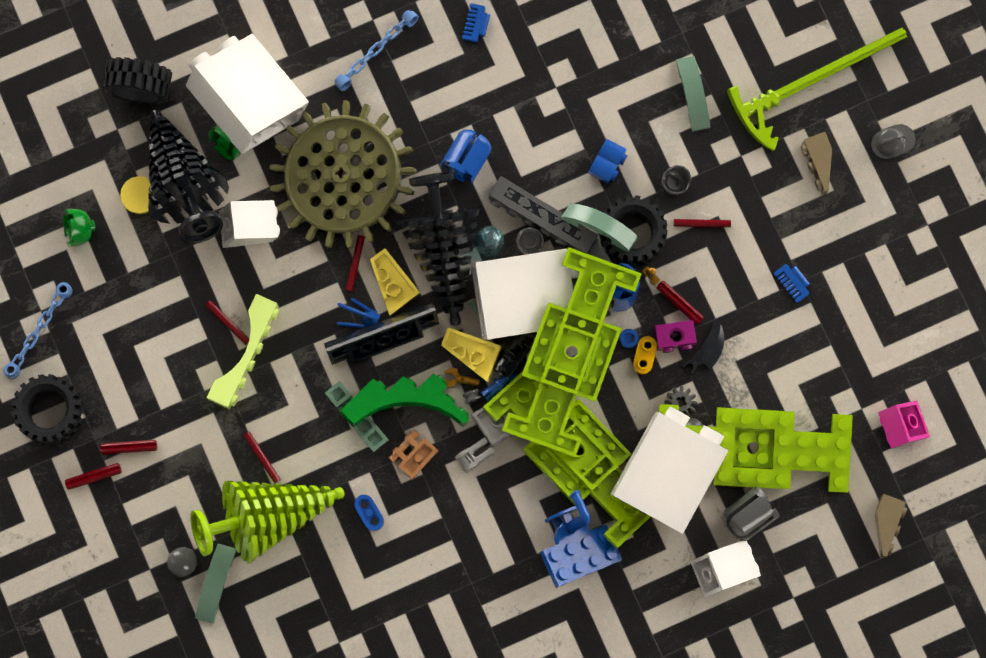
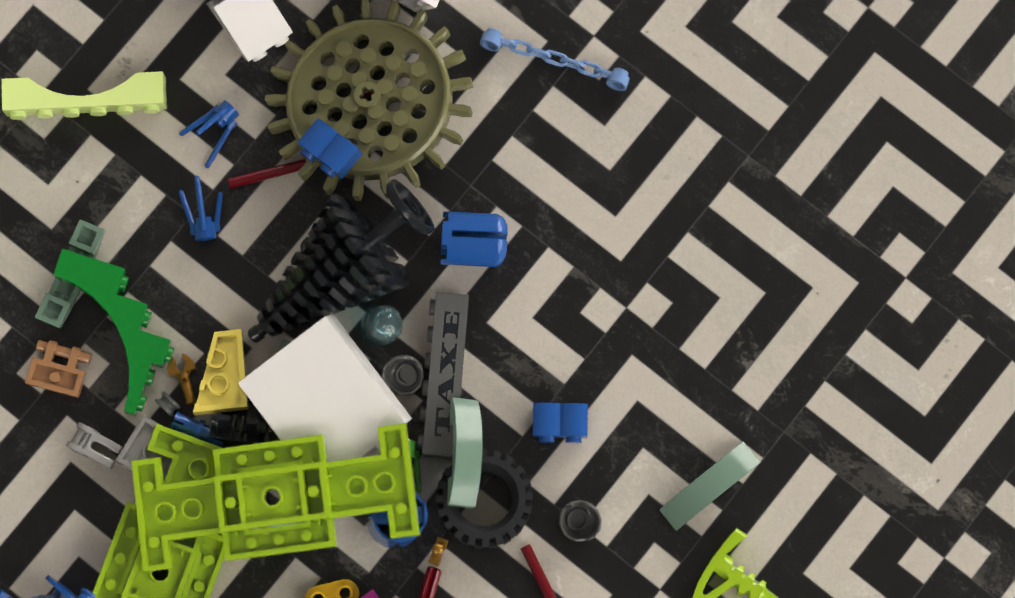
camera: 60 degrees right, 0 degrees up
dark red bar [205,300,249,345] -> none
black slope [324,302,439,365] -> none
light yellow wing [370,248,420,317] -> none
blue piece [462,3,490,43] -> none
blue tile [619,329,639,349] -> none
none -> blue plant [179,100,239,168]
none -> blue brick [297,118,363,179]

